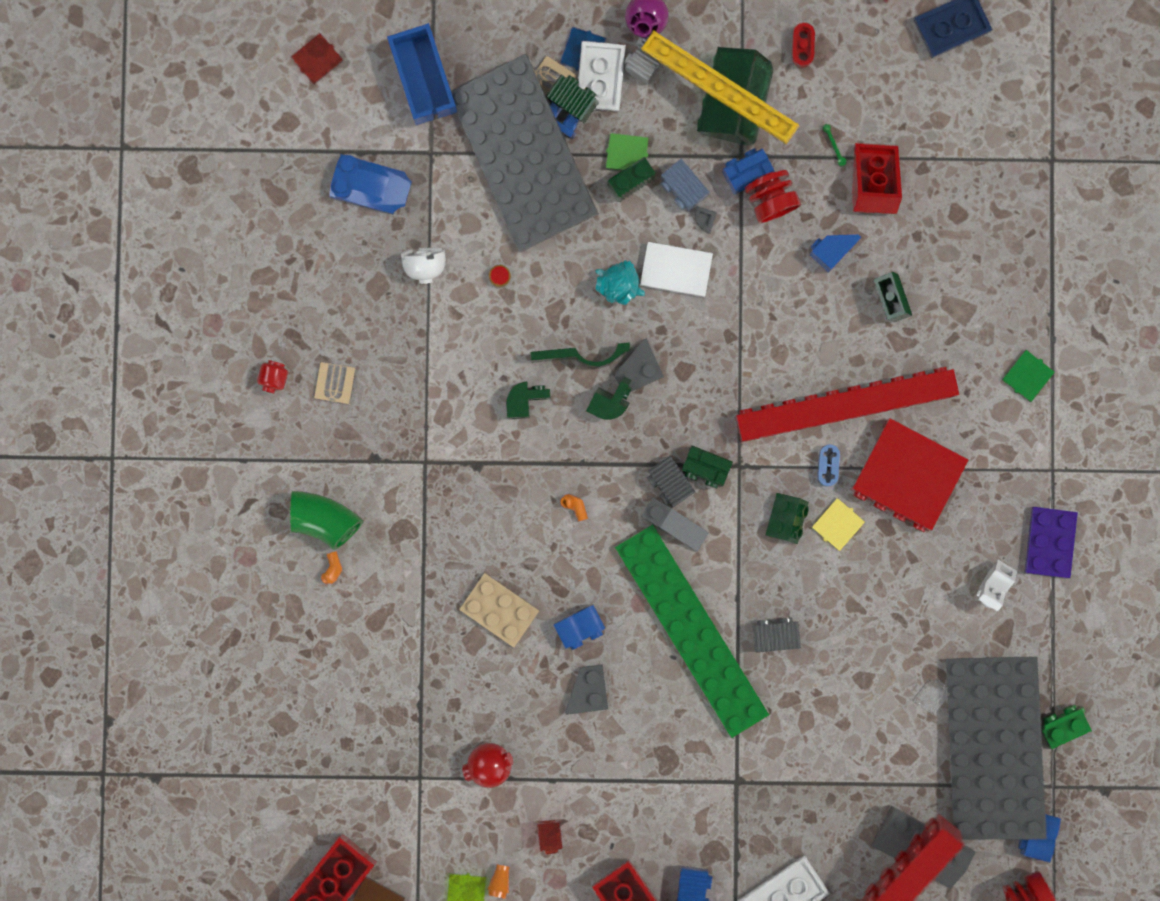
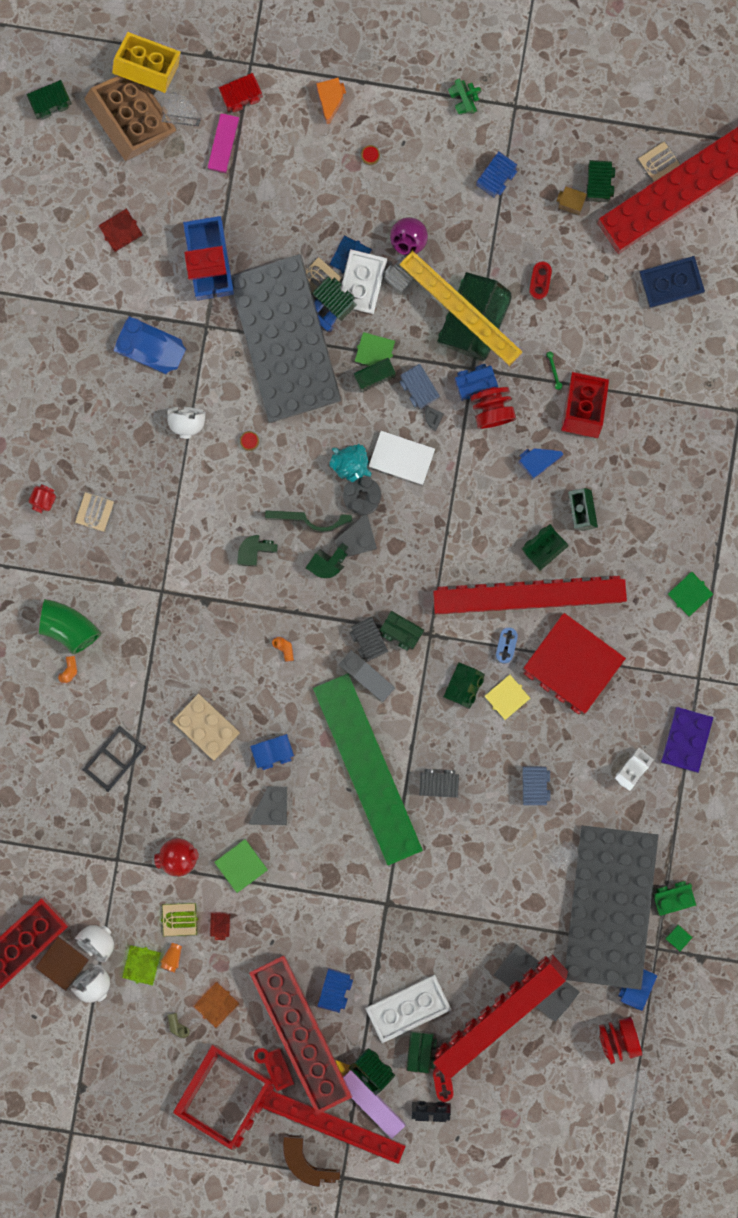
camera: 10 degrees right, 0 degrees up
none -> white cylinder [75,925,114,963]
none -> black window [82,726,146,792]
none -> piece [161,903,198,937]
none -> red plate [184,246,227,280]
none -> bright green tile [214,839,268,893]
none -> dark grey plate [343,476,382,515]
none -> dark green bracket [522,524,569,571]
none -> sand blue brick [522,767,550,805]
none -> green tile [665,924,693,952]

